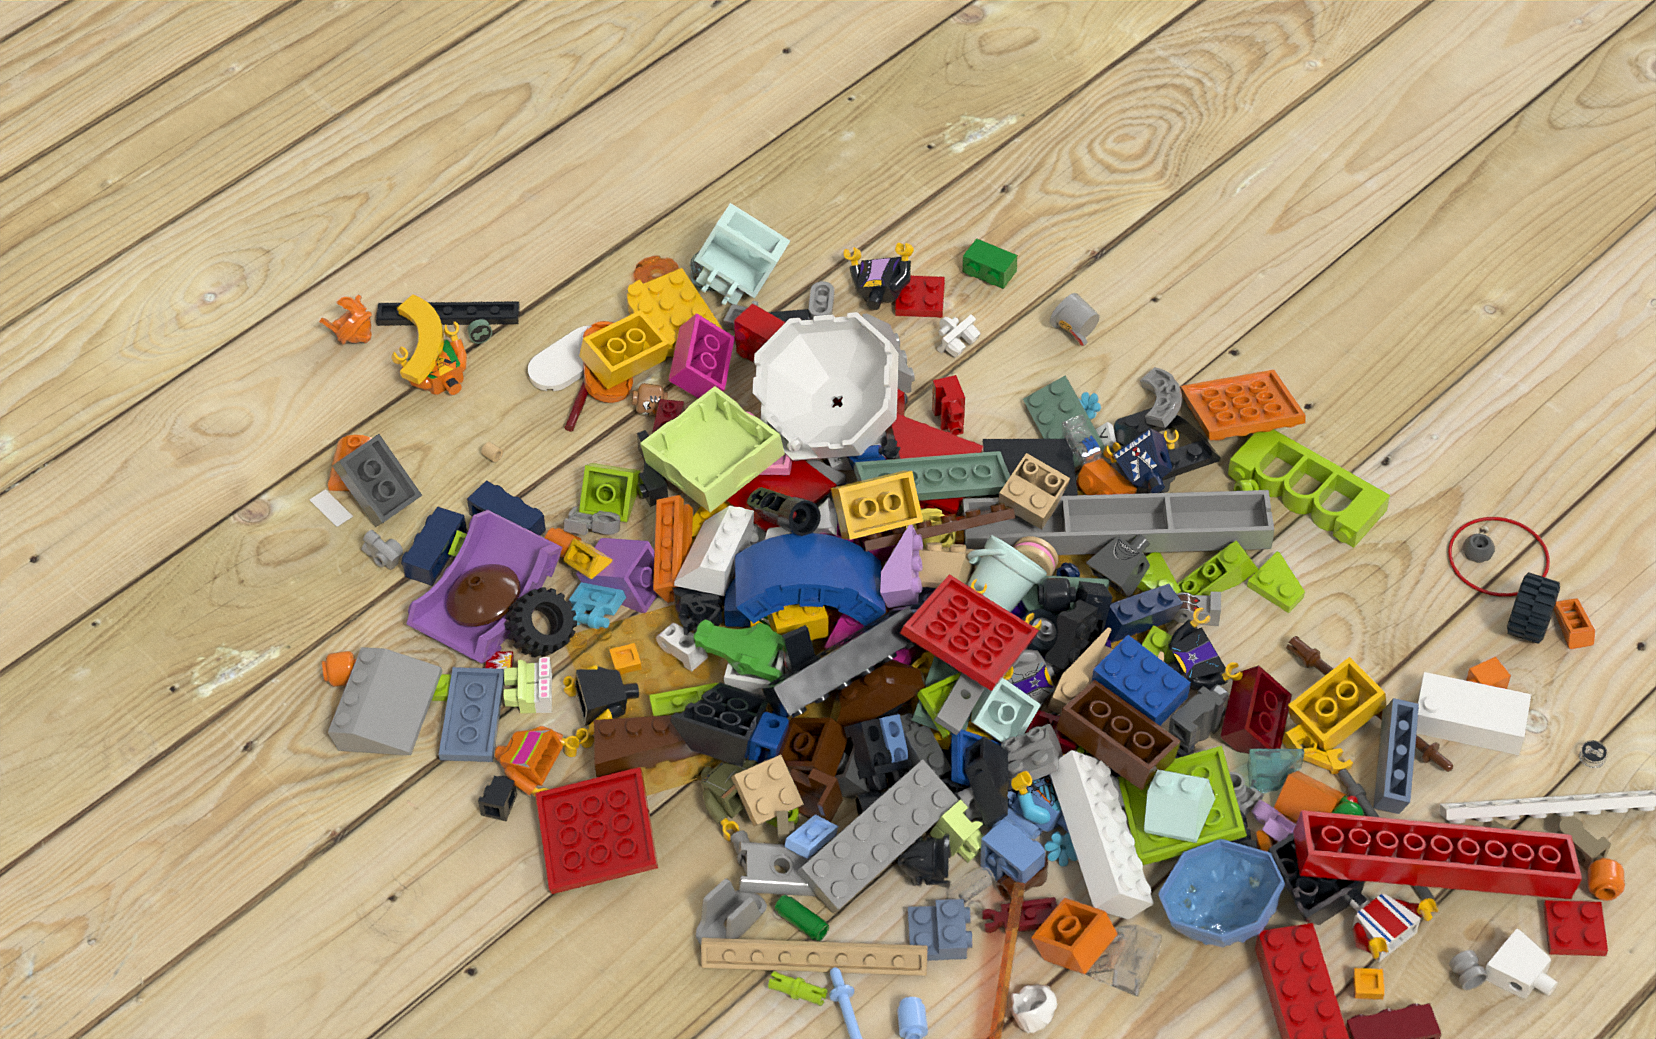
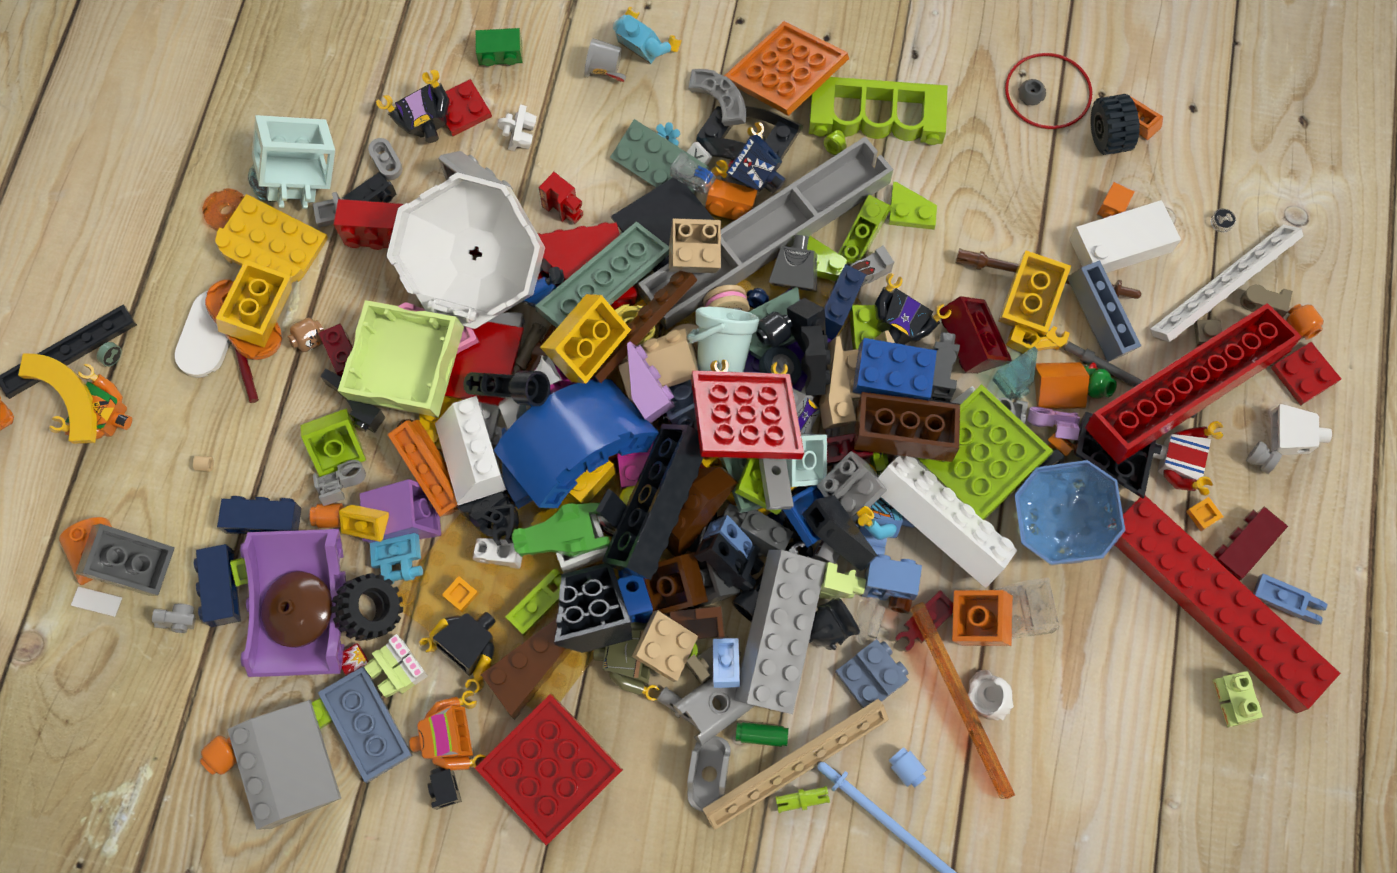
camera: 35 degrees left, 20 degrees up
dark pink brick [669,313,735,399] -> none
medium azure plant [1045,832,1078,867] -> none
light aqua slope [1144,770,1215,843] -> none
none -> medium azure torso [613,7,682,64]

